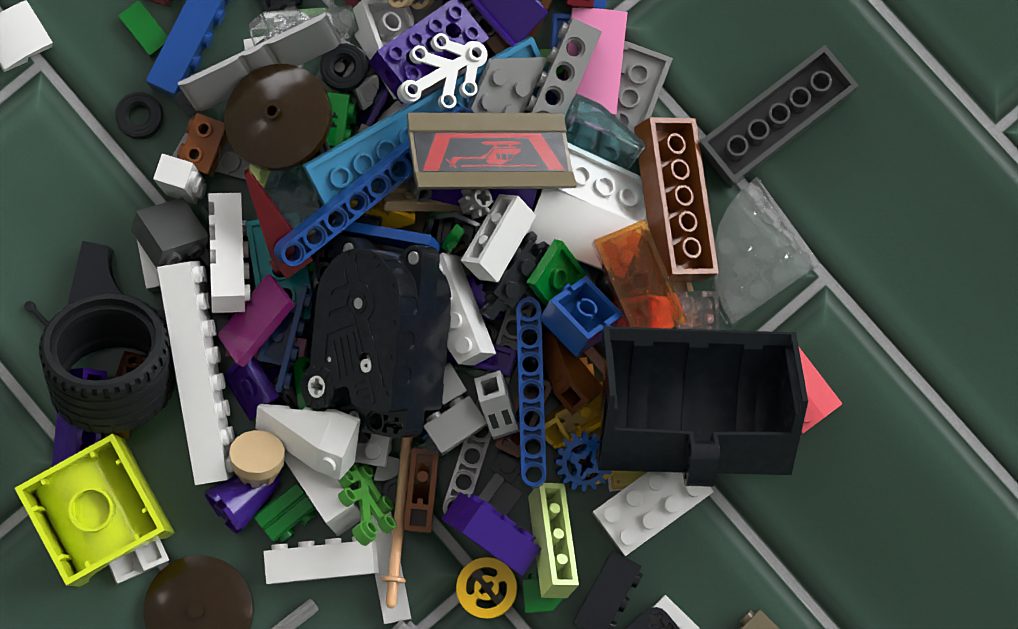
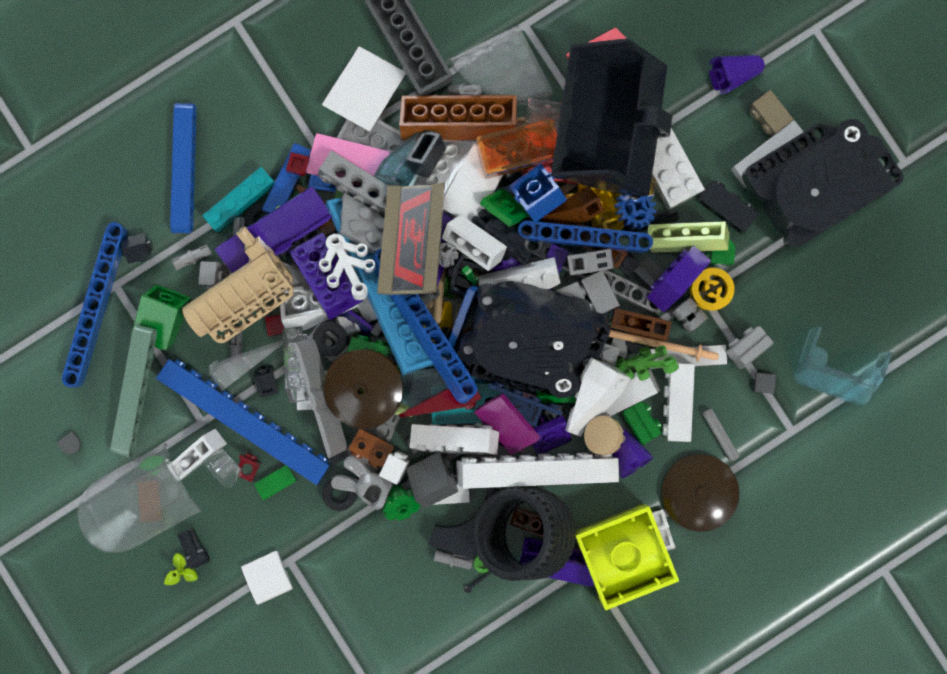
camera: 80 degrees left, 5 degrees up
none -> white sticker [322,46,405,131]
none -> light grey piece [331,456,393,510]
none -> green plant [382,485,421,521]
none -> black piece [406,130,446,178]
none -> light grey axle [434,549,473,569]
none -> light grey axle [447,83,482,96]
none -> black axle [623,210,679,232]
none -> light grey wheel [672,297,708,333]
none -> dark purple cone [709,55,765,95]

